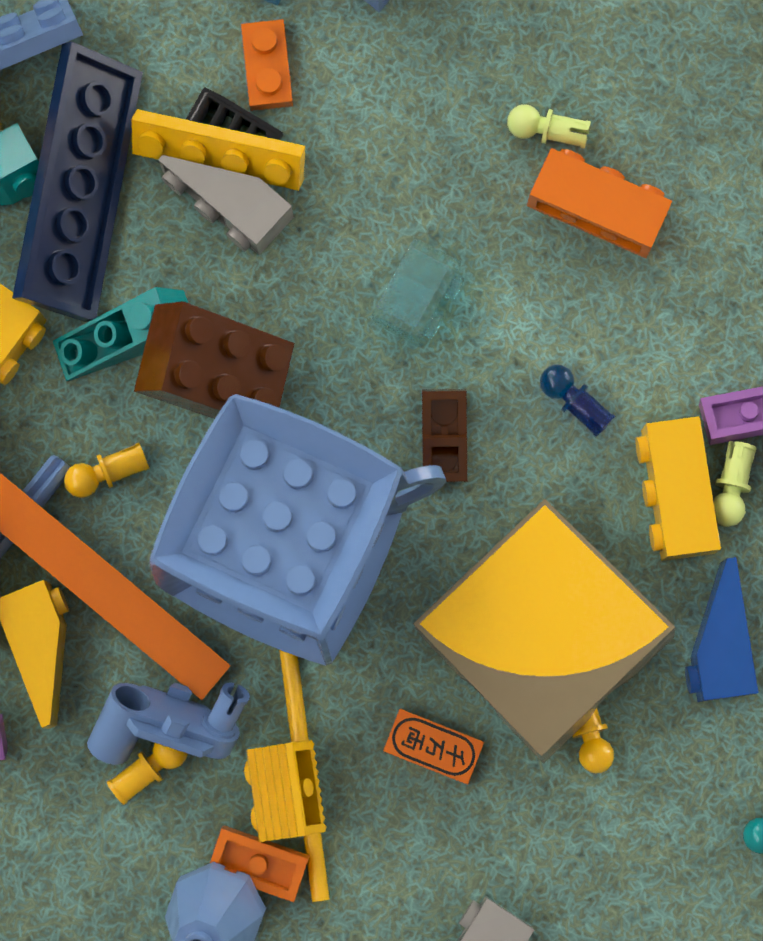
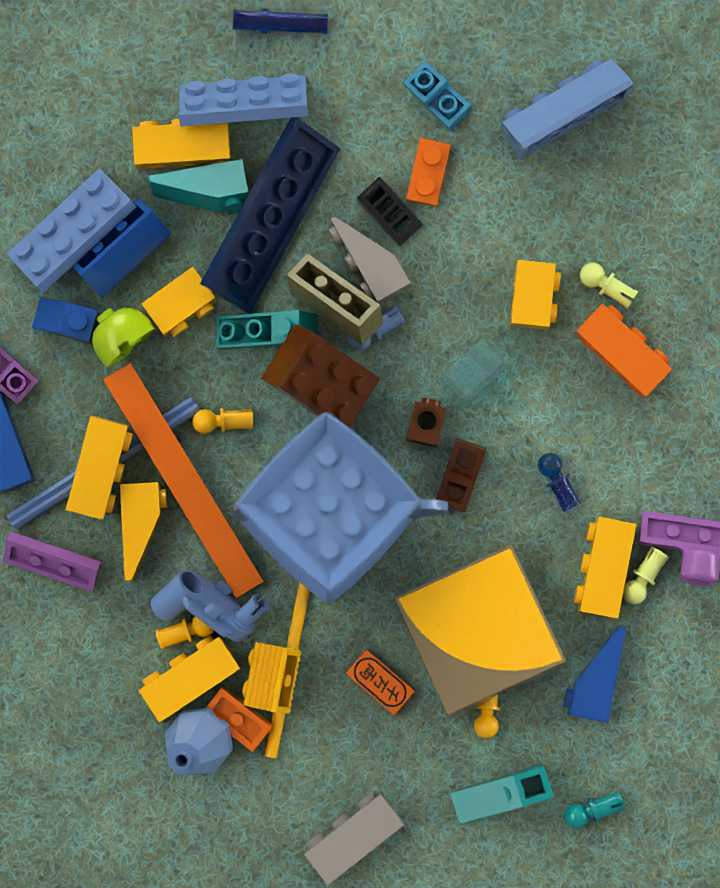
camera: 20 degrees right, 5 degrees up
yellow plate [131,109,306,191] -> none
none -> yellow brick [138,635,242,723]
none -> olive brick [286,253,383,345]
none -> medium blue pin [347,305,406,351]
none -> reddish brown brick [406,398,446,448]
none -> teal slope [450,763,554,824]
none -> yellow brick [510,260,561,330]

